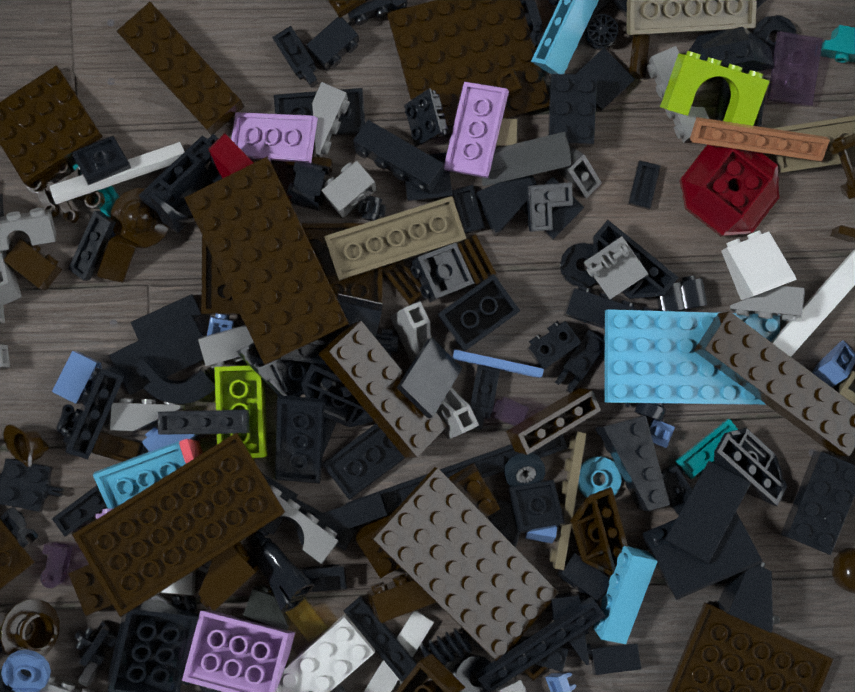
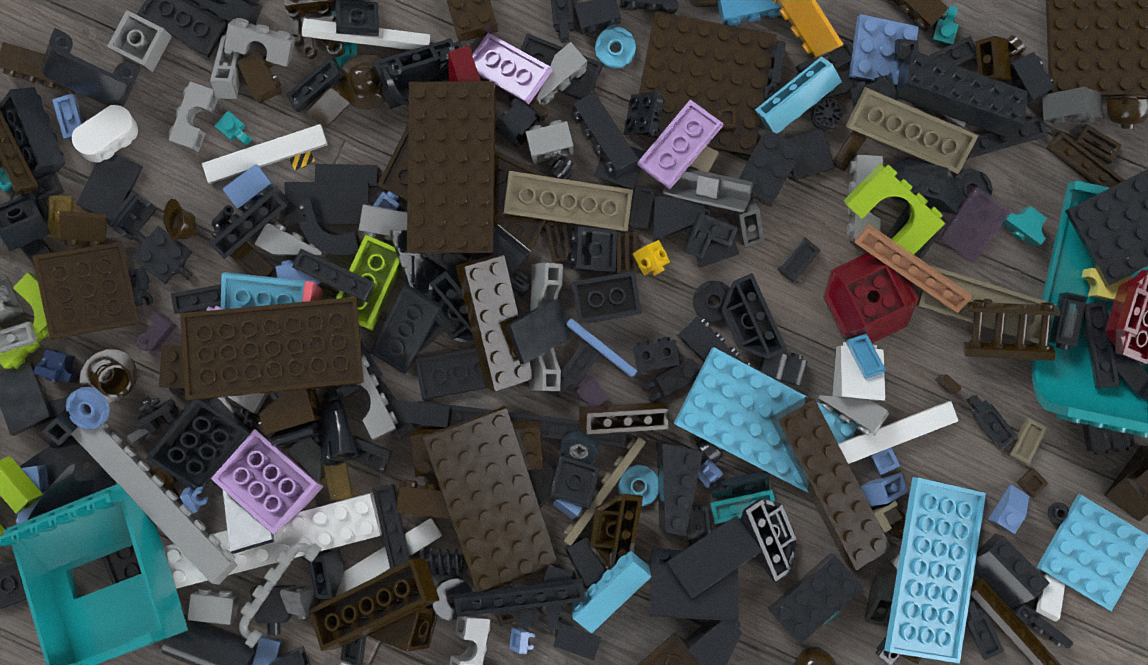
camera: 30 degrees right, 0 degrees up
light grey hinge [584,236,648,299] -> none
none -> white tile [202,124,328,184]
none -> teal plate [214,111,252,146]
none -> black slope [270,421,321,448]
none -> sticker [289,151,315,171]
none -> medium azure tile [595,27,636,69]
none -> yellow brick [633,240,670,276]
none -> flat silver tile [696,173,721,199]
none -> black hinge [709,471,769,498]
none -> dark azure tile [846,334,886,379]
none -> medium blue plate [870,447,900,475]

